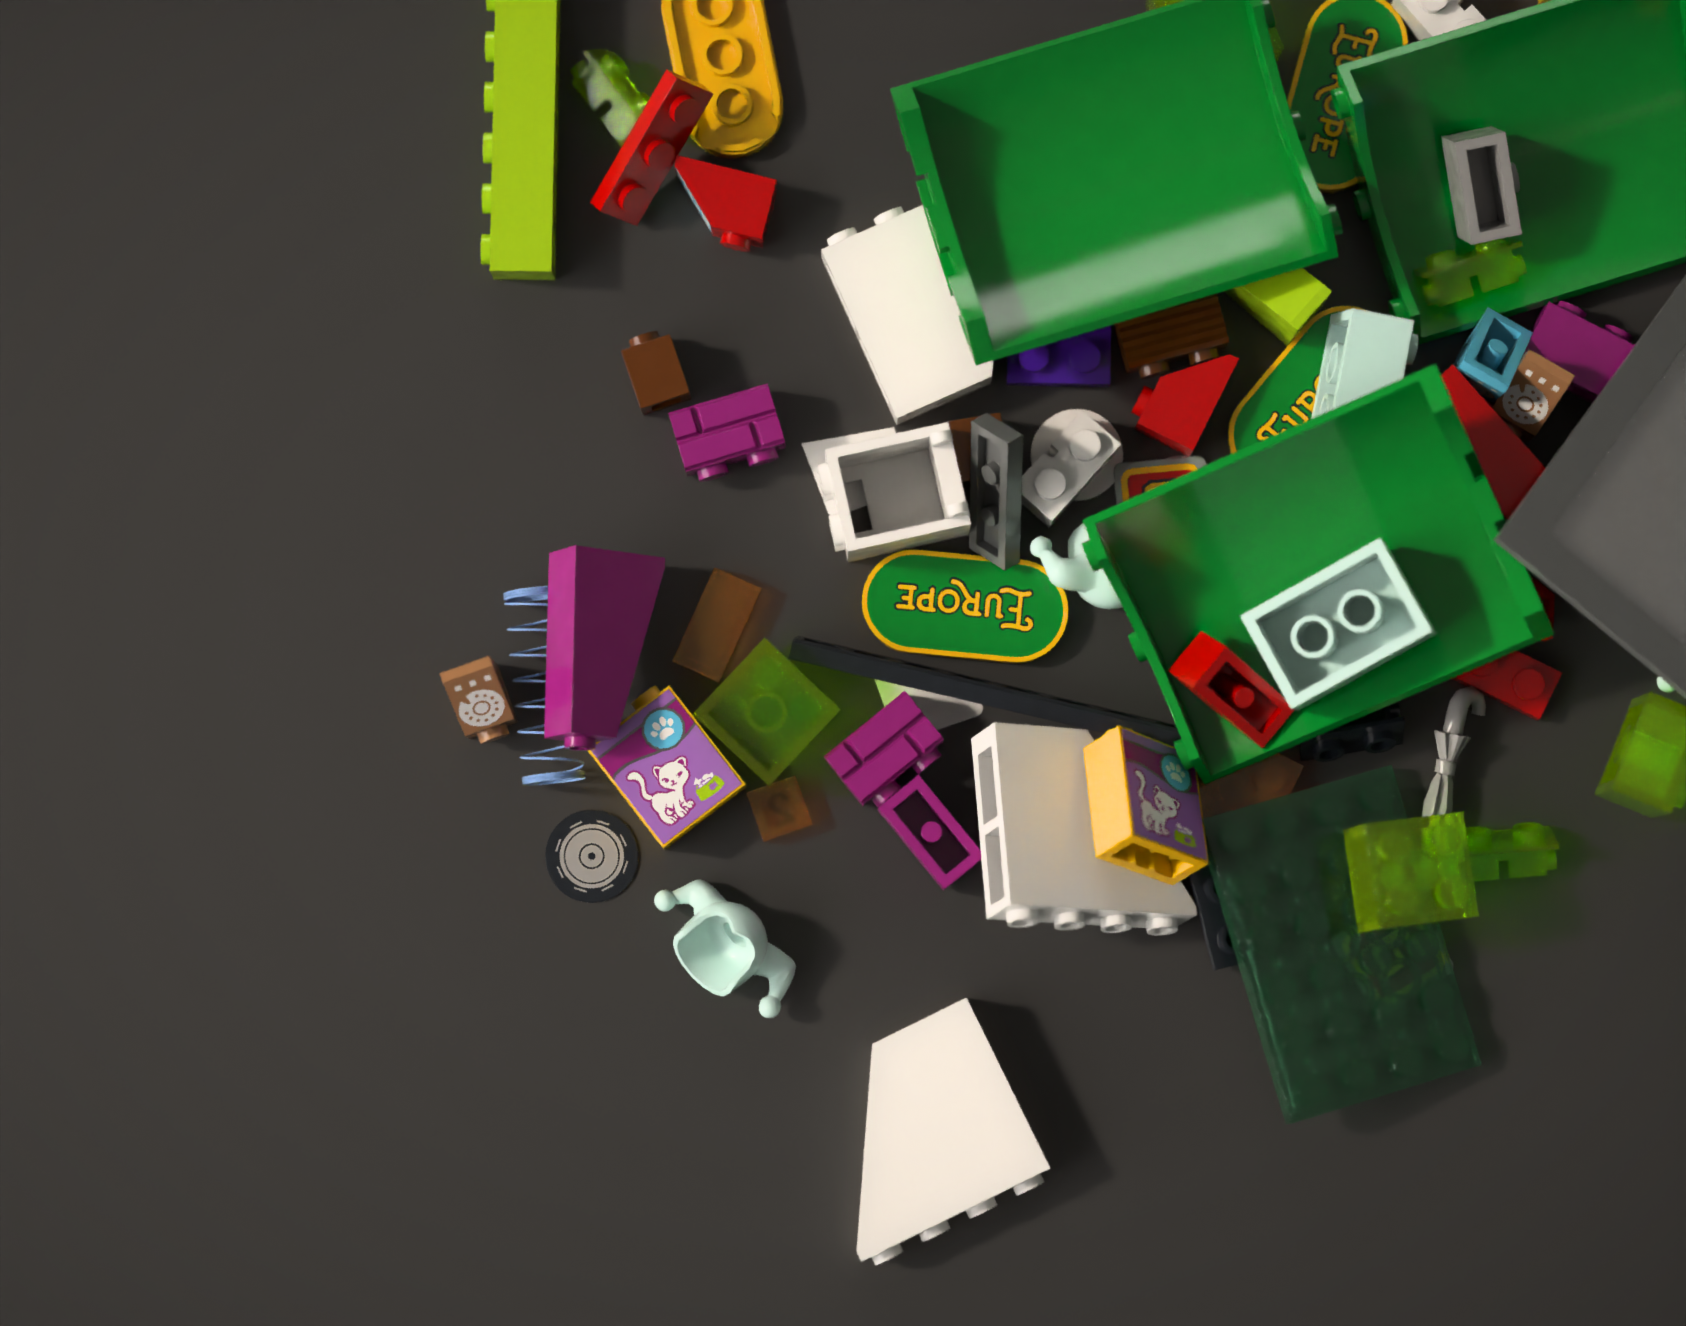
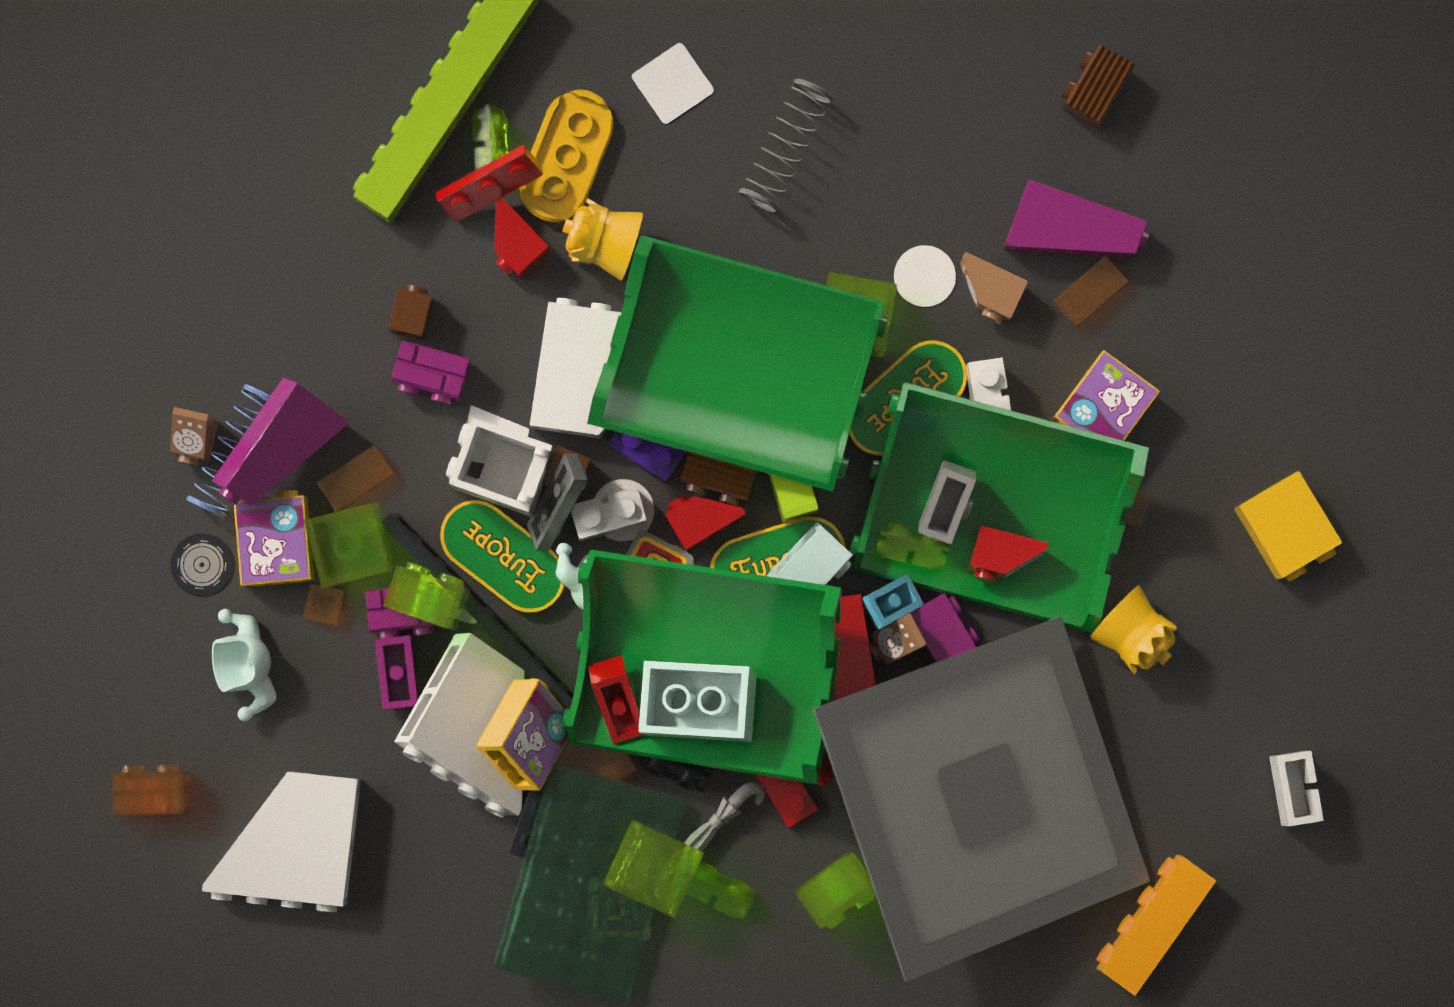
camera: 25 degrees right, 0 degrees up
none -> clear orange brick [112,764,189,815]
none -> clear neon green brick [383,562,470,631]
none -> yellow hat [562,198,643,281]
none -> red slope [967,525,1048,583]

